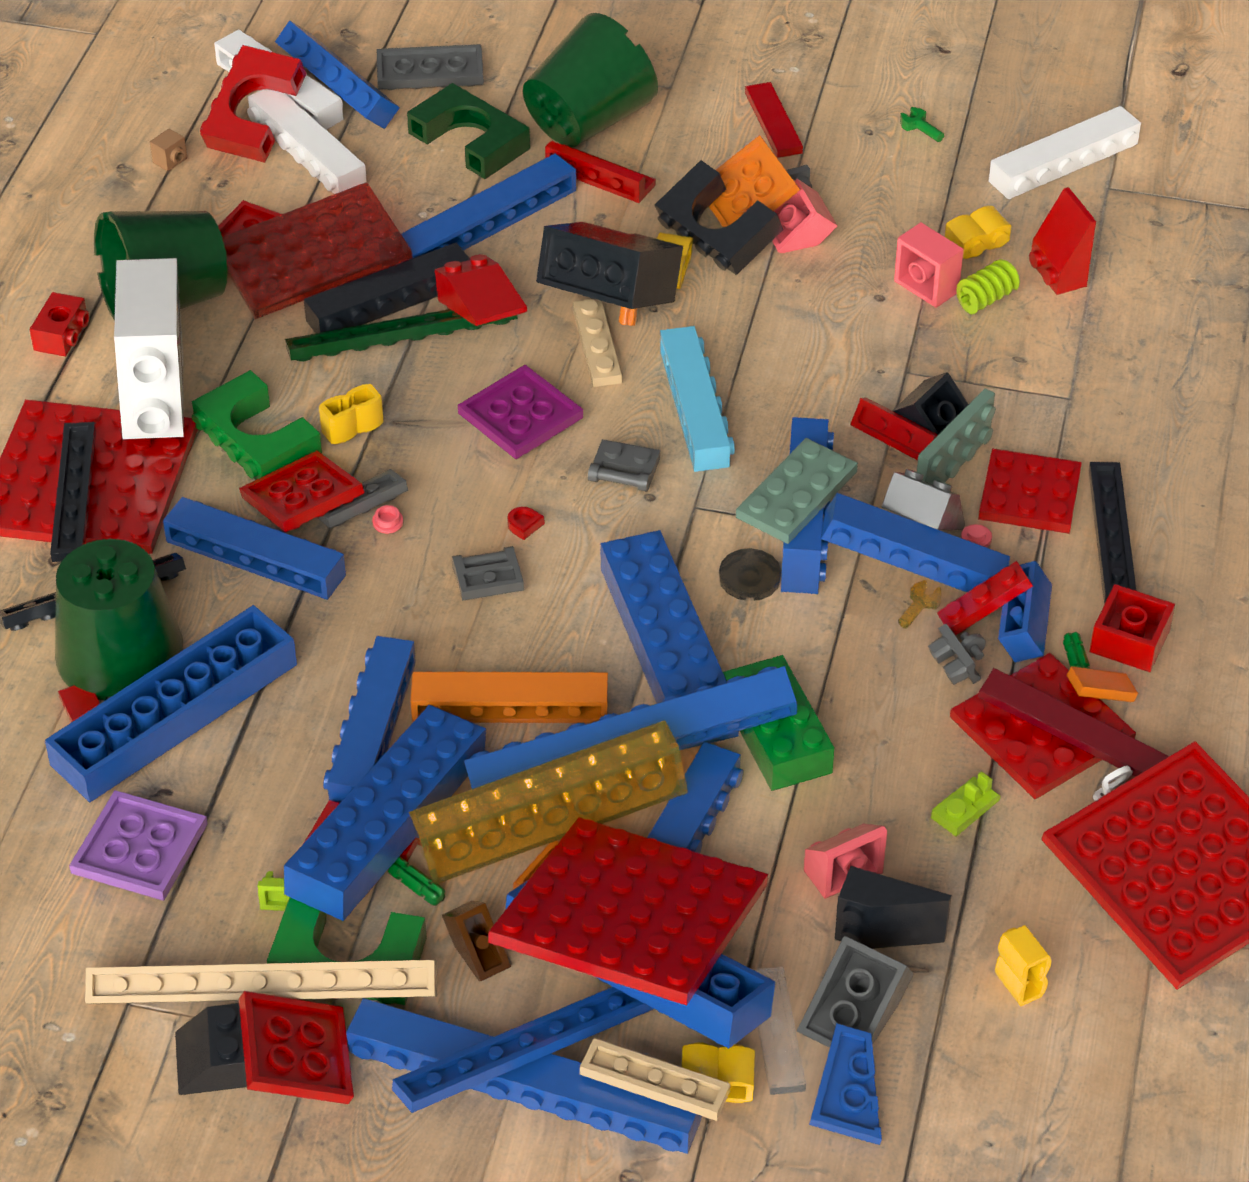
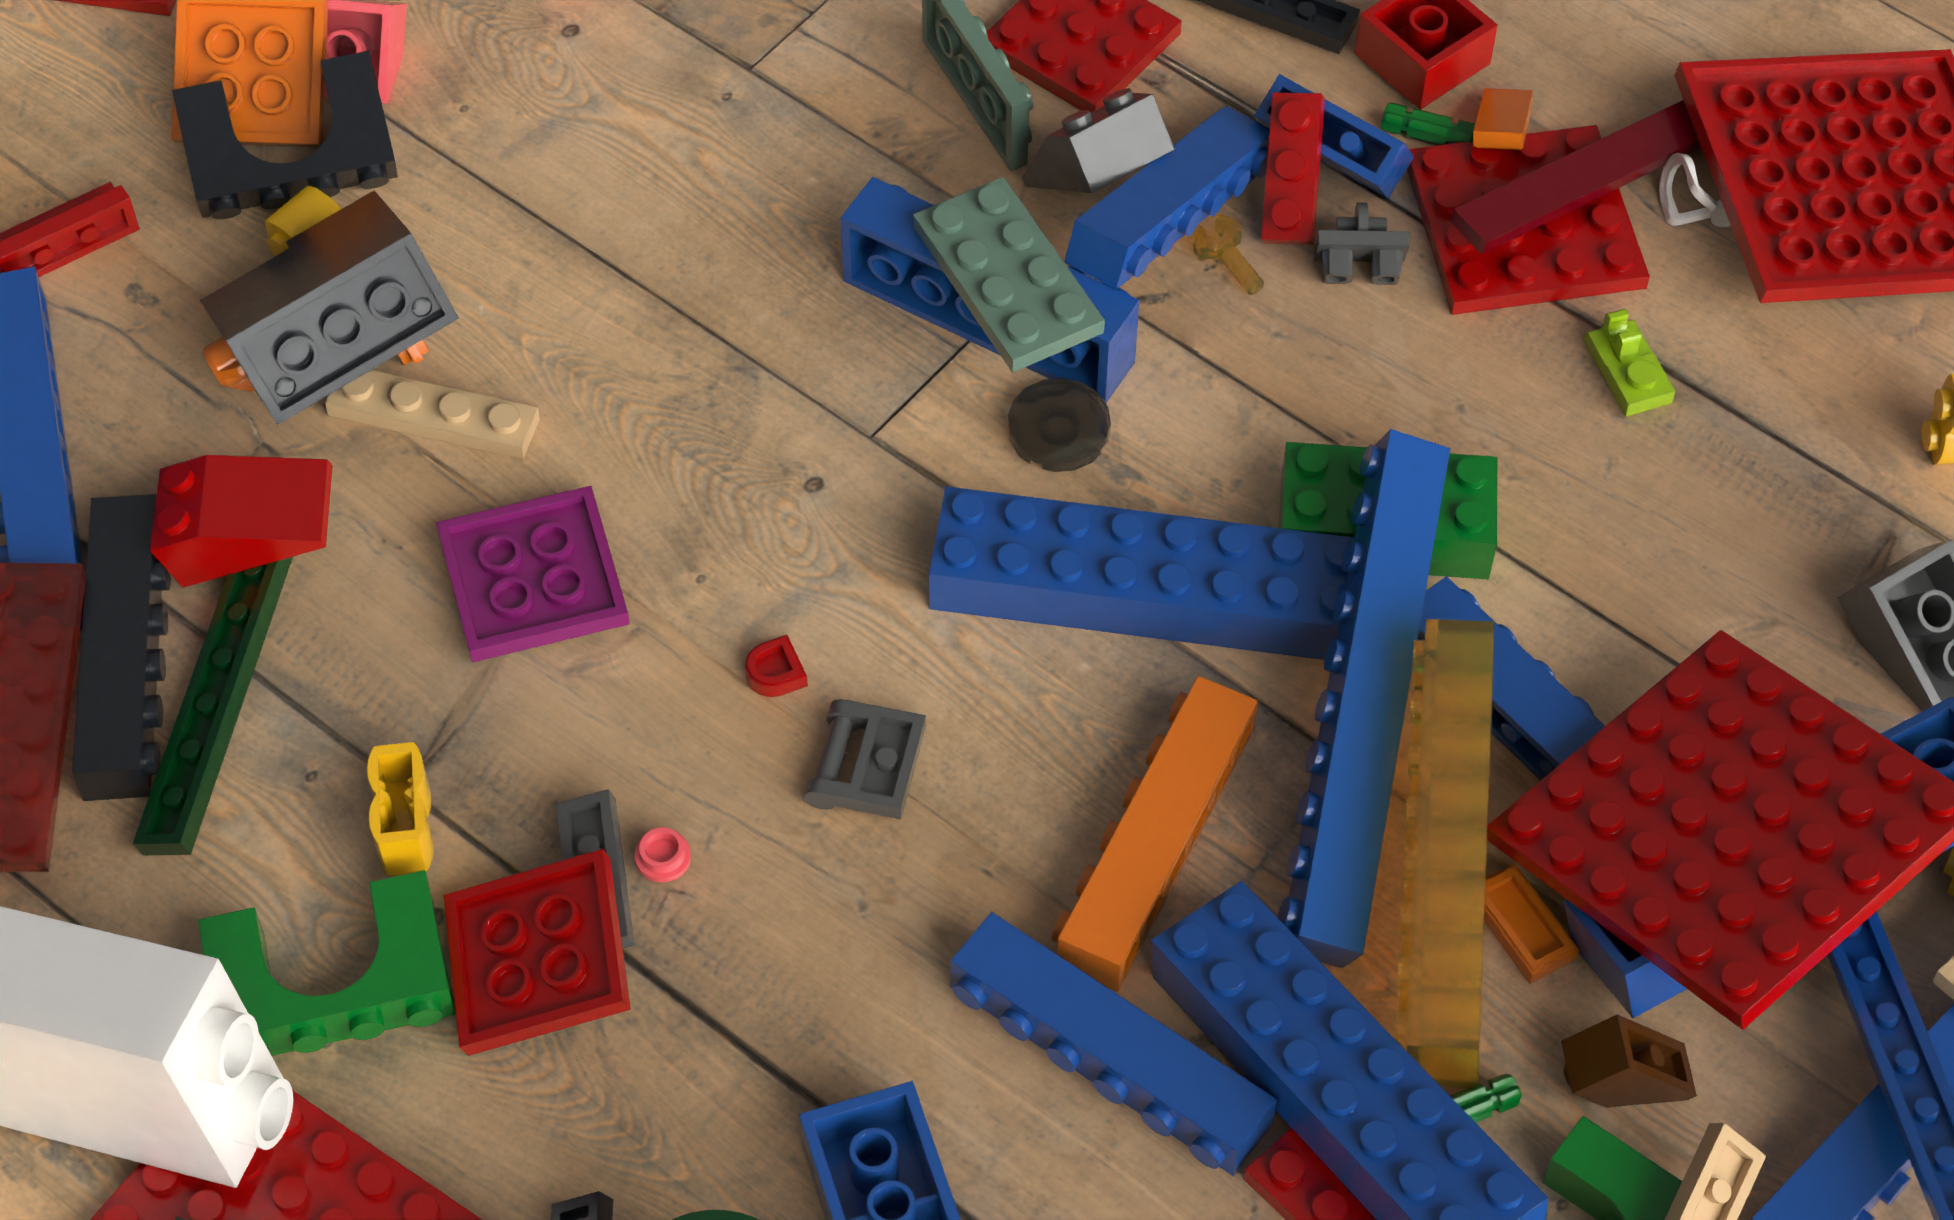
camera: 65 degrees left, 10 degrees up
blue brick [163,497,346,600] -> none
dark grey plate [588,439,660,492] -> none
medium azure brick [660,326,735,472] -> none
coral slope [804,823,887,899] -> none
black slope [835,866,952,949] -> none
red plate [850,397,938,460] -> none
black slope [892,372,969,435] -> none

